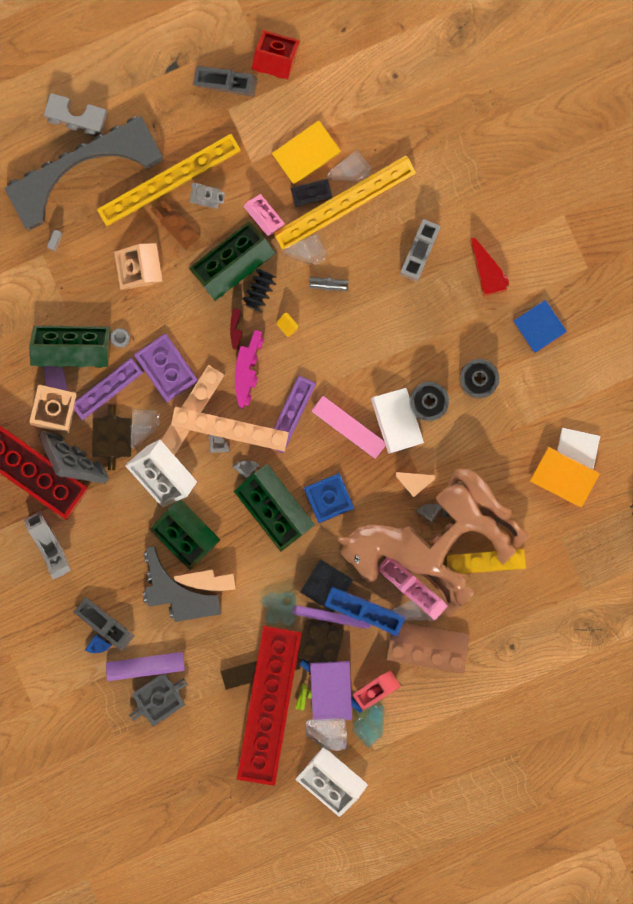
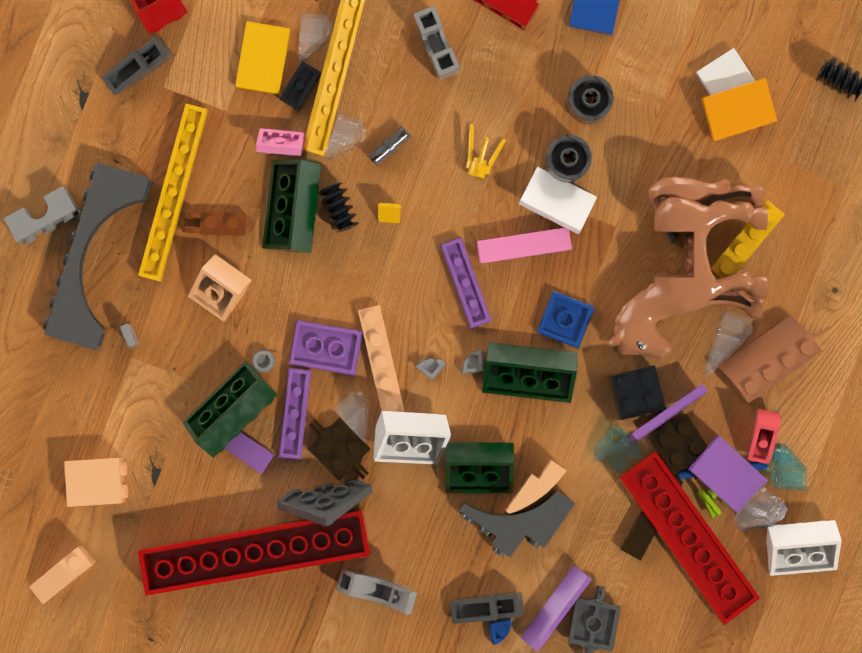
camera: 45 degrees left, 0 degrees up
light nougat slope [30,385,77,434] -> none
light nougat plate [171,407,289,451] -> none
light grey hips [190,183,225,209] -> none
dark red slope [230,308,243,351] -> none
dark pink slope [235,330,265,409] -> none
blue slope [325,587,407,636] -> none
bright pink slope [378,557,447,620] -> none
light nougat slope [395,472,435,497] -> none
light grey tile [416,503,443,523] -> none
none -> yellow plant [465,124,506,179]

